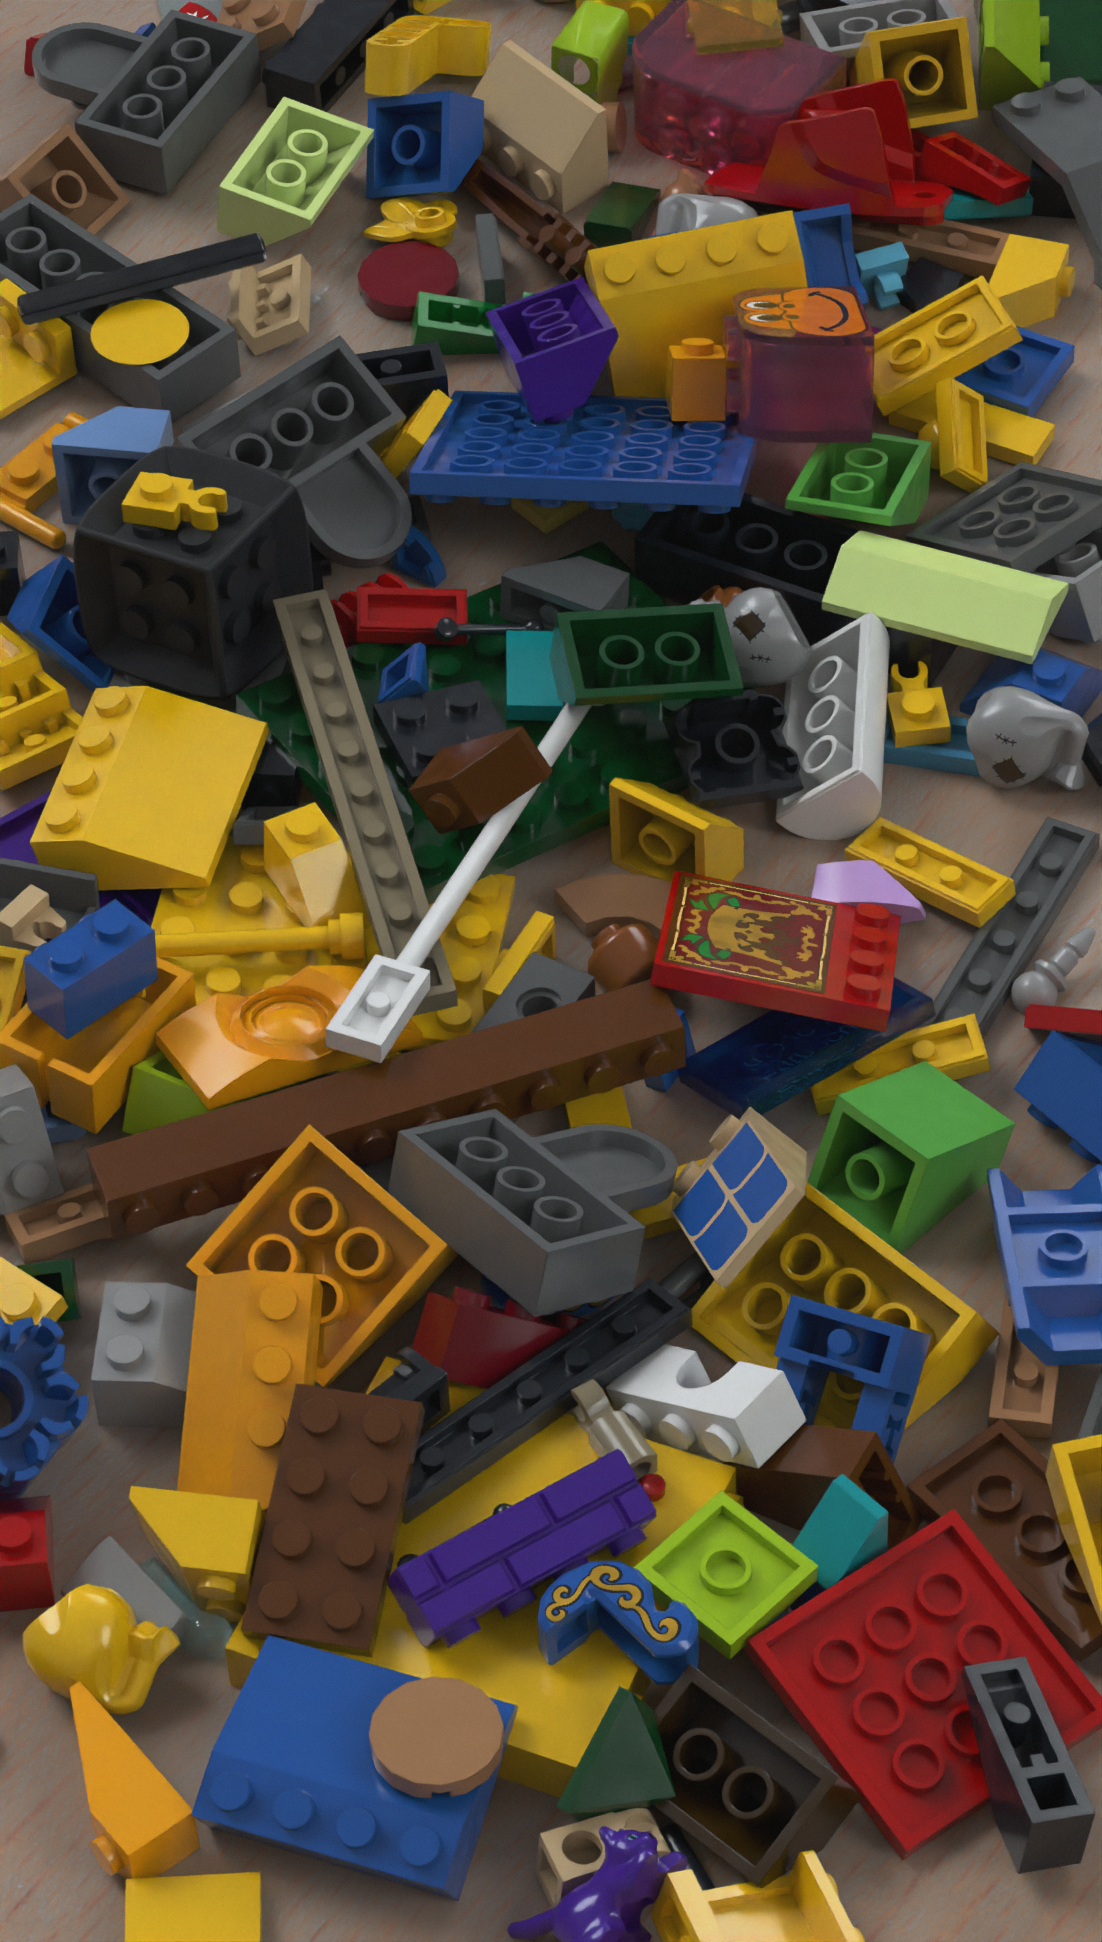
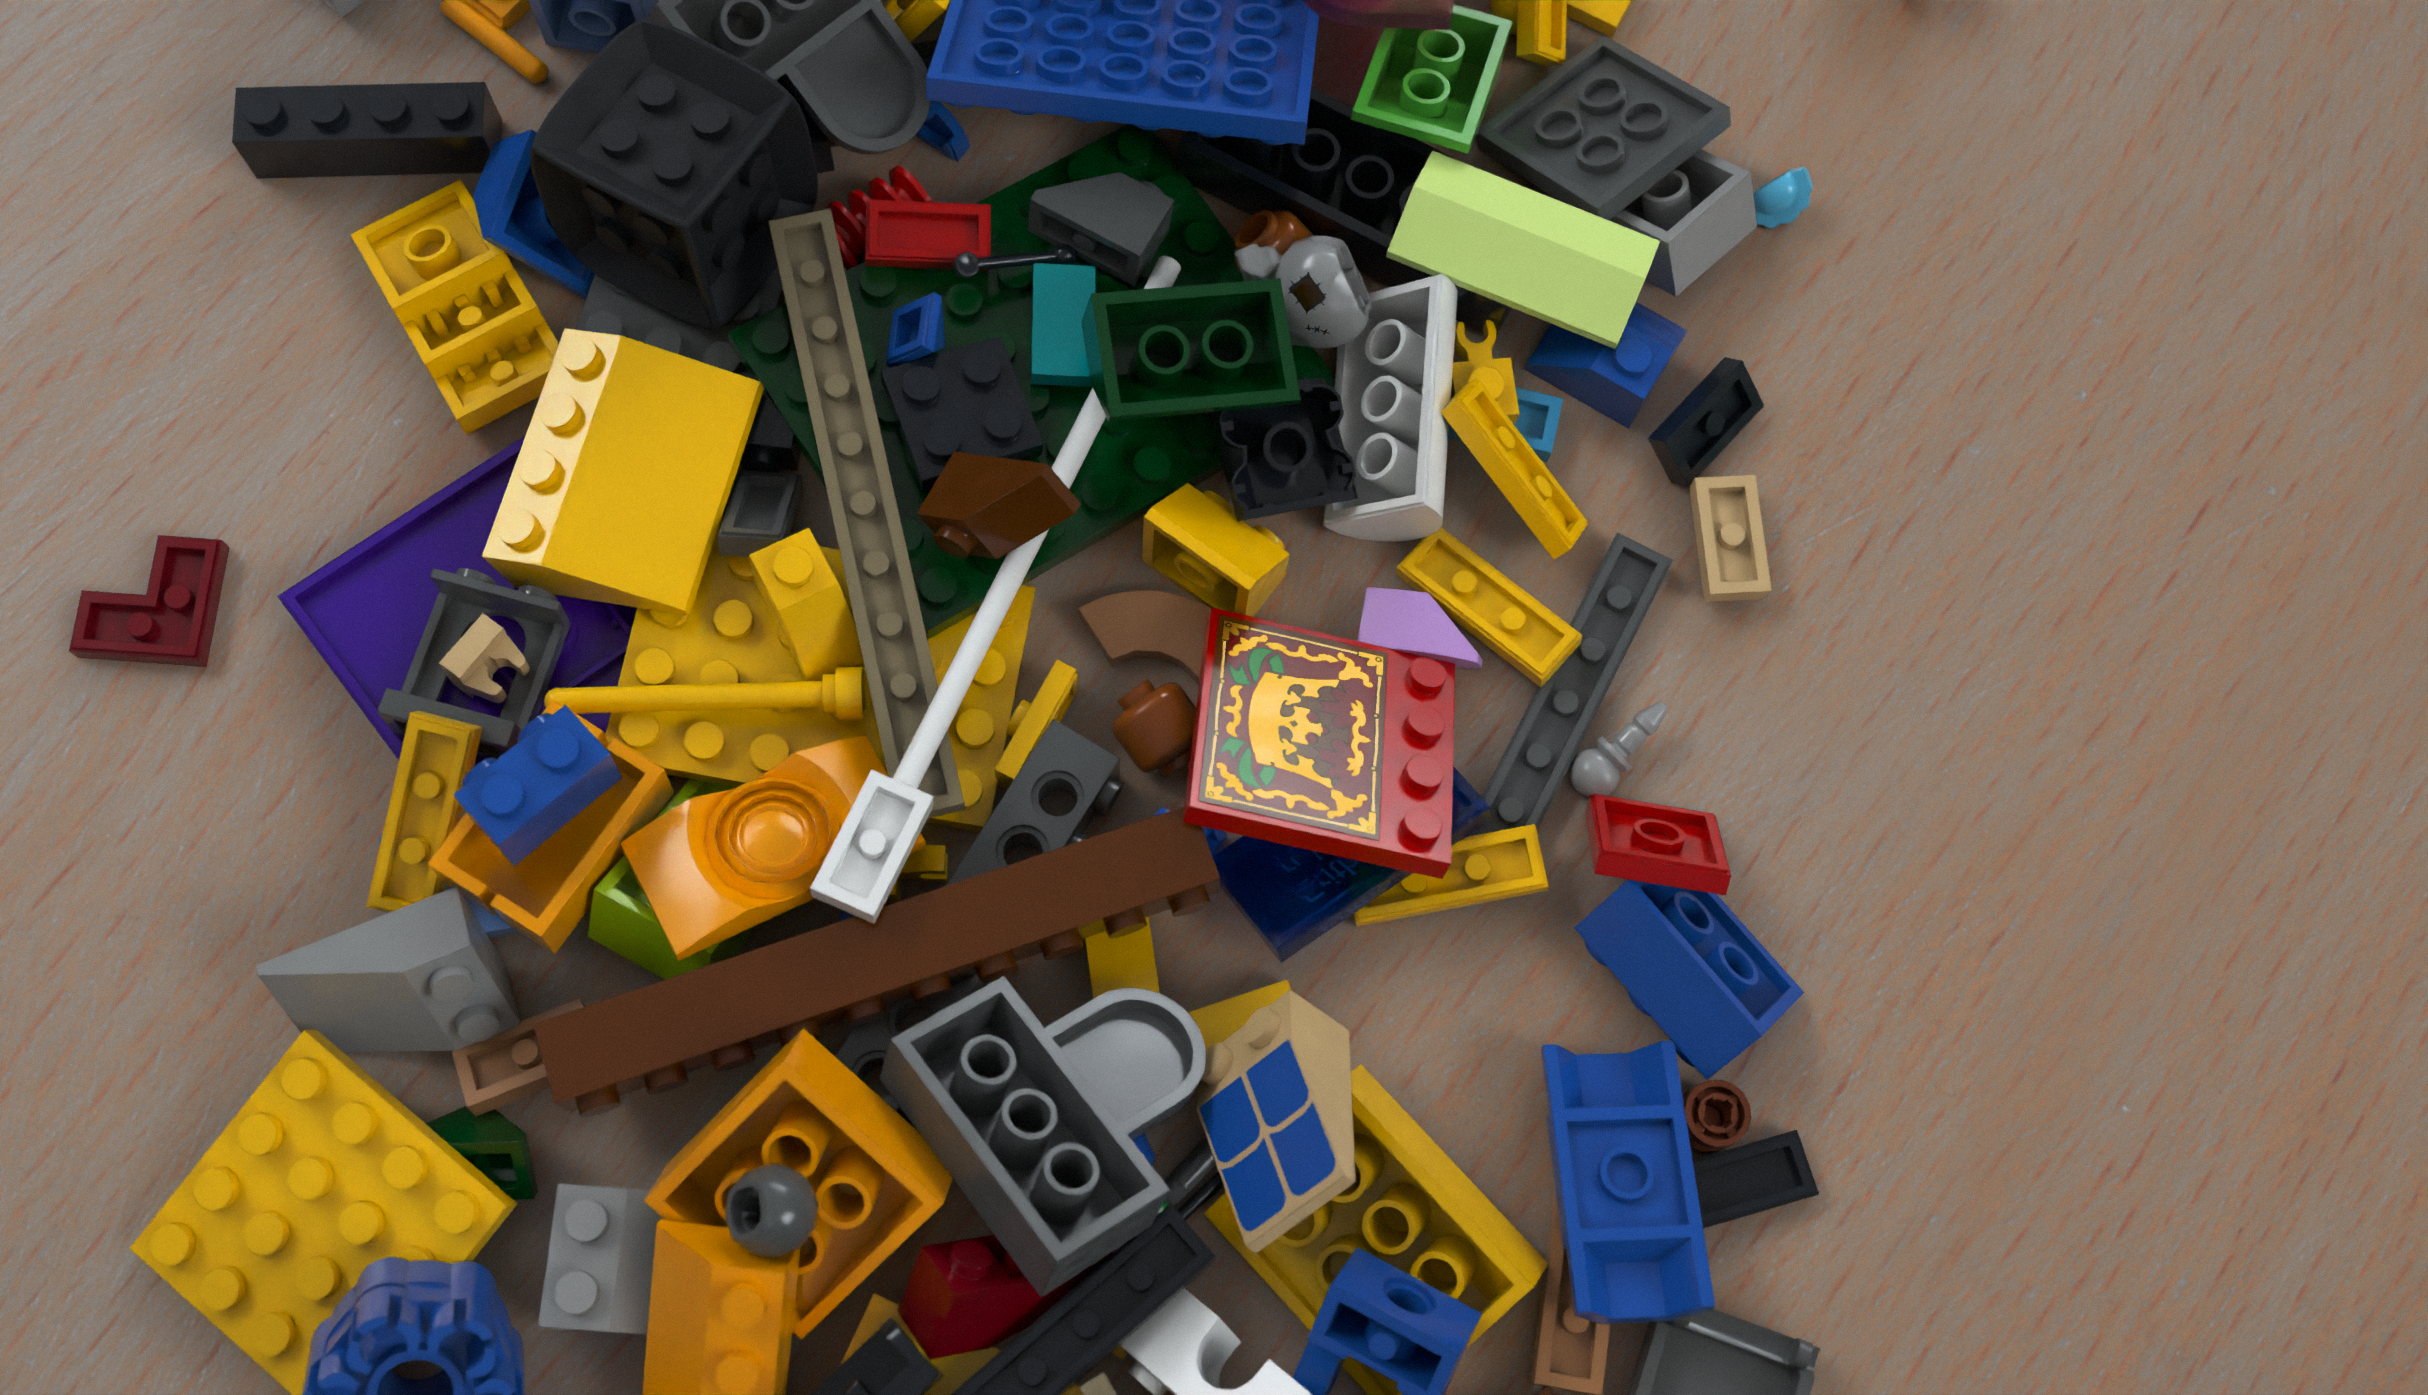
camera: 10 degrees left, 25 degrees up
yellow plate [121,472,228,531] -> none
bright green slope [807,1061,1016,1254] -> none
light grey piece [966,686,1089,791] -> none
none -> dark grey piece [725,1164,819,1258]
none -> yellow tile [1441,378,1588,559]

